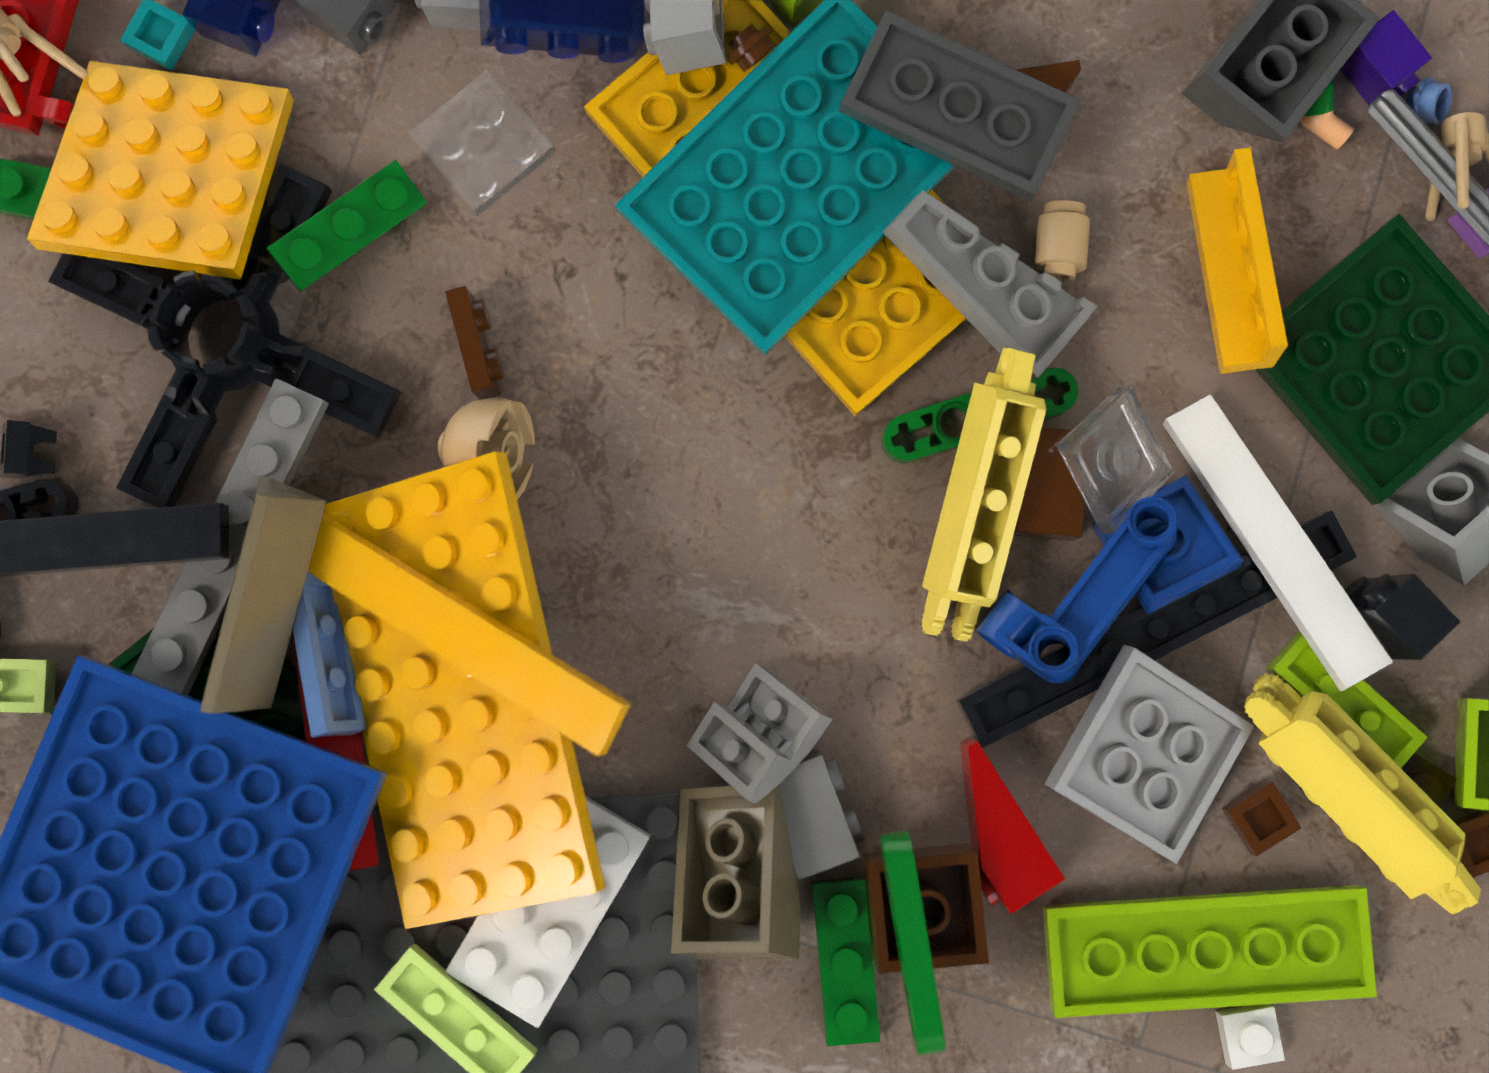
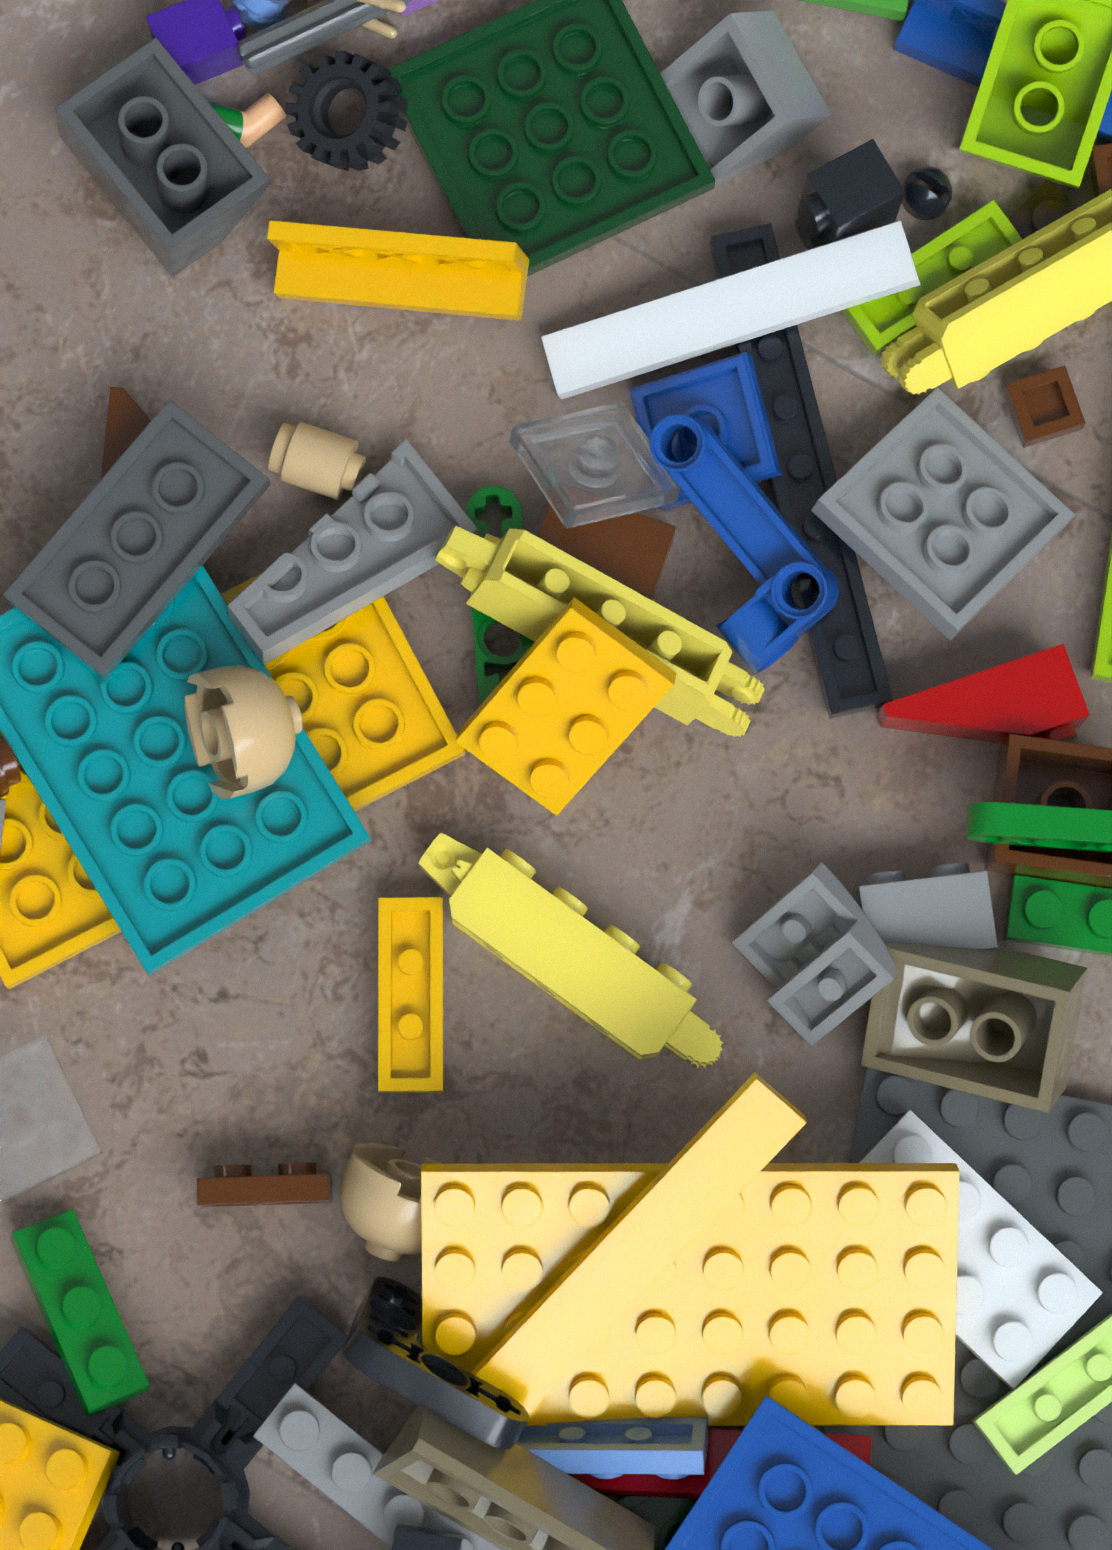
camera: 80 degrees left, 5 degrees down
none -> tan cylinder [184,665,302,800]
none -> black tyre [286,51,408,171]
none -> black beam [343,1277,530,1450]
none -> yellow plate [378,897,444,1093]
none -> light yellow hinge [418,833,724,1069]
none -> yellow plate [455,597,677,816]
none -> black hinge [902,166,952,220]

